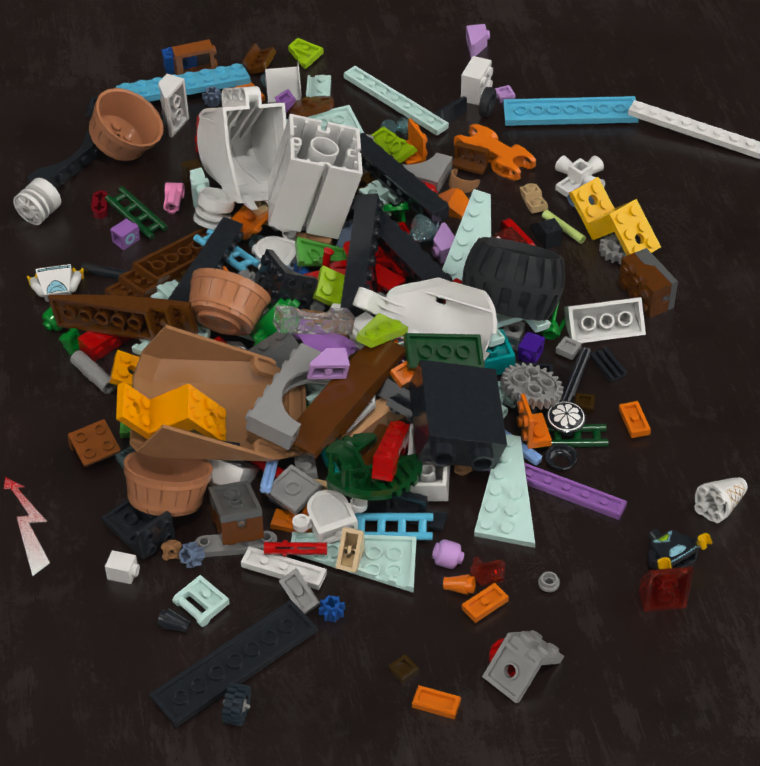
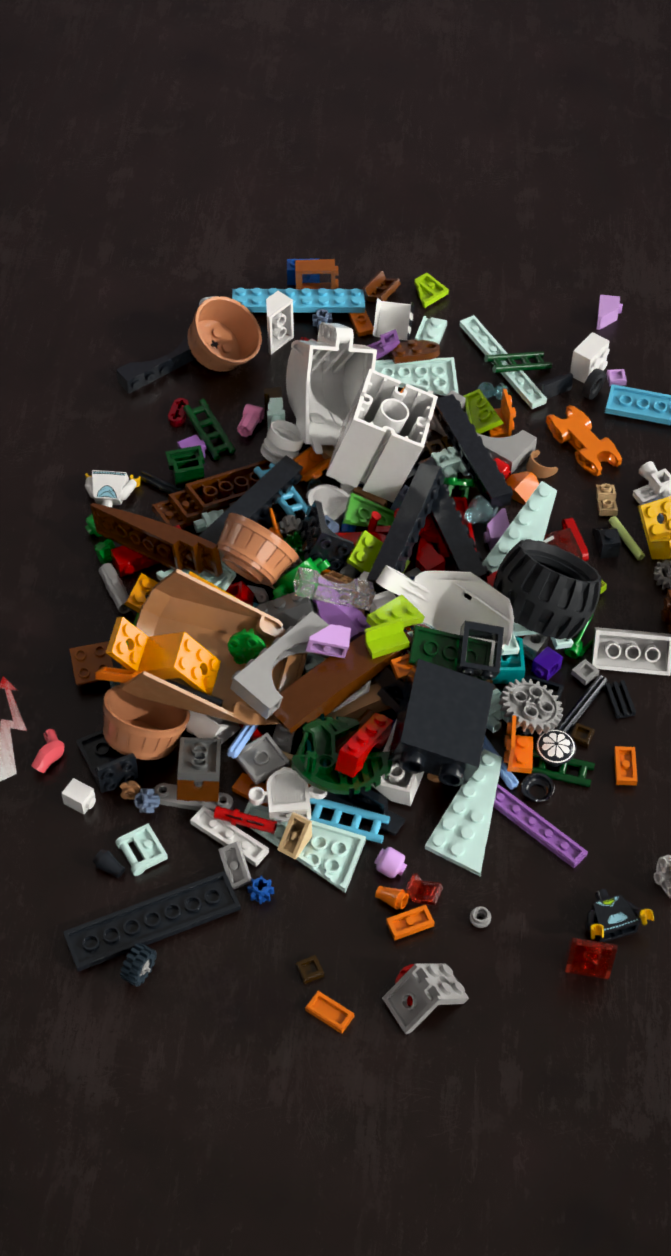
camera: 15 degrees right, 5 degrees up
white wheel [13,178,61,225] -> none
reddish brown bracket [452,141,489,175] -> none
none -> coral arm [31,729,64,773]
none -> orange tile [95,666,141,683]
none -> dark green plate [166,445,205,488]
none -> green plate [228,628,266,664]
none -> lime panel [365,618,410,659]
none -> black window [456,621,504,680]
none -> dark green bar [484,351,552,373]

